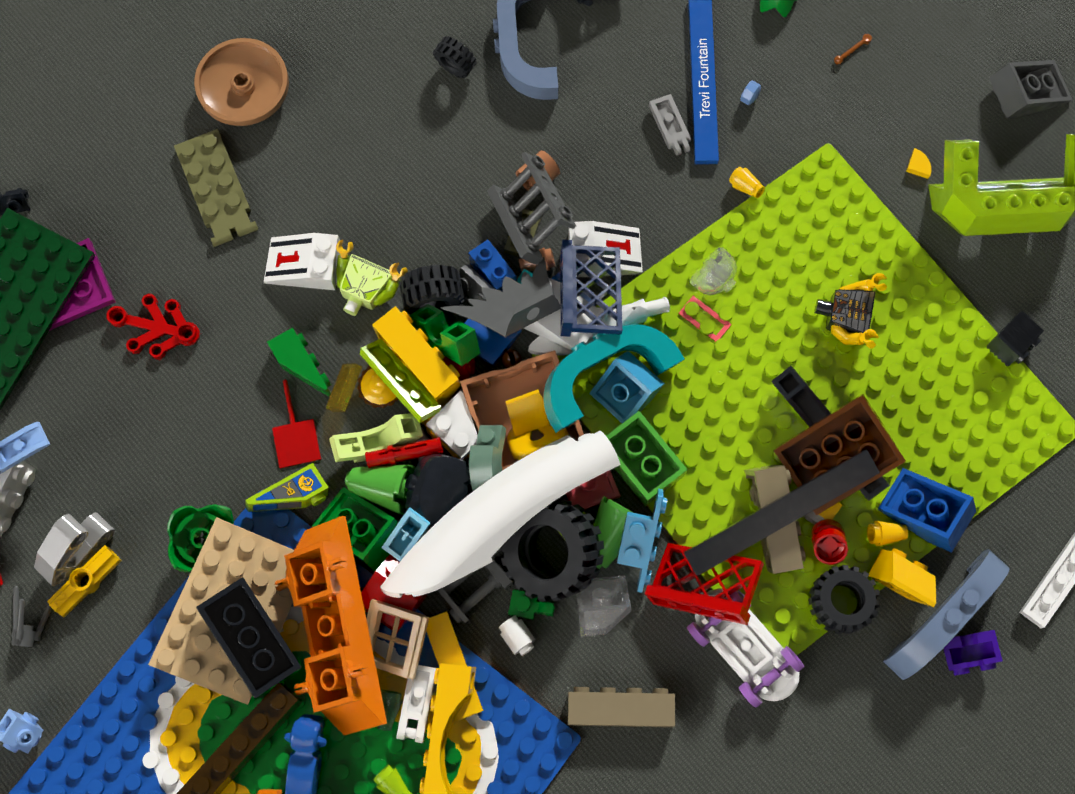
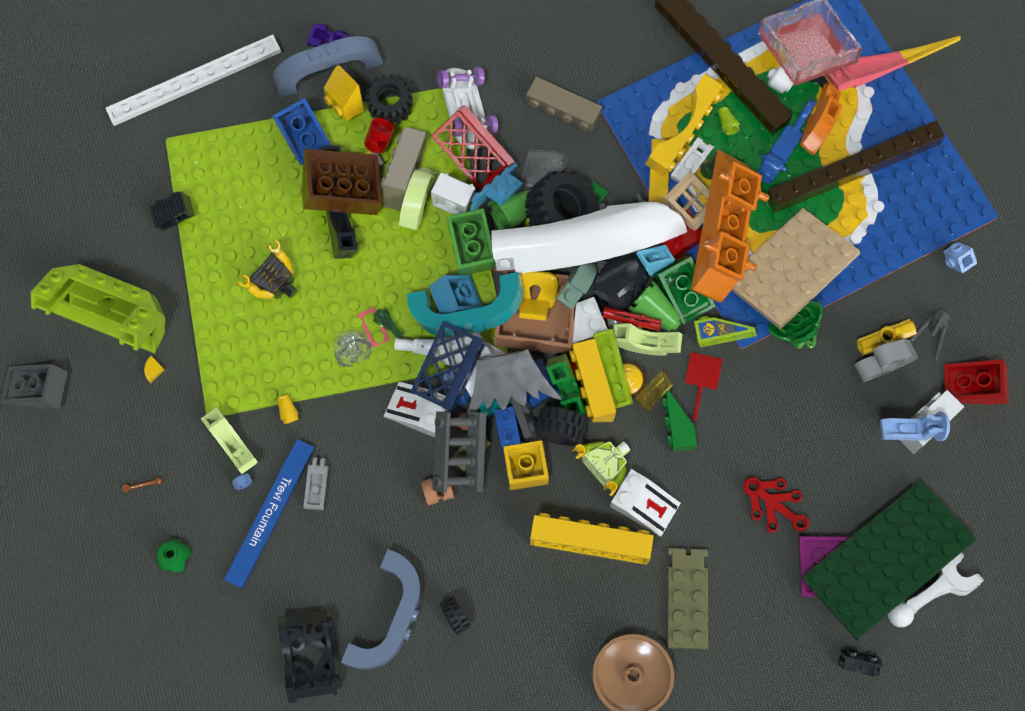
camera: 155 degrees left, 0 degrees up
black brick [196,577,301,698] -> none
white brick [499,615,536,656] -> none
black tile [683,450,880,576] -> none
yellow cone [867,521,908,546] -> none
none -> yellowish green arch [201,407,258,474]
none -> clear green cone [372,308,403,338]
none -> yellowish green arch [399,167,437,230]
none -> white container [431,173,476,215]
none -> yellow slope [503,440,549,490]
none -> yellow brick [530,513,654,565]

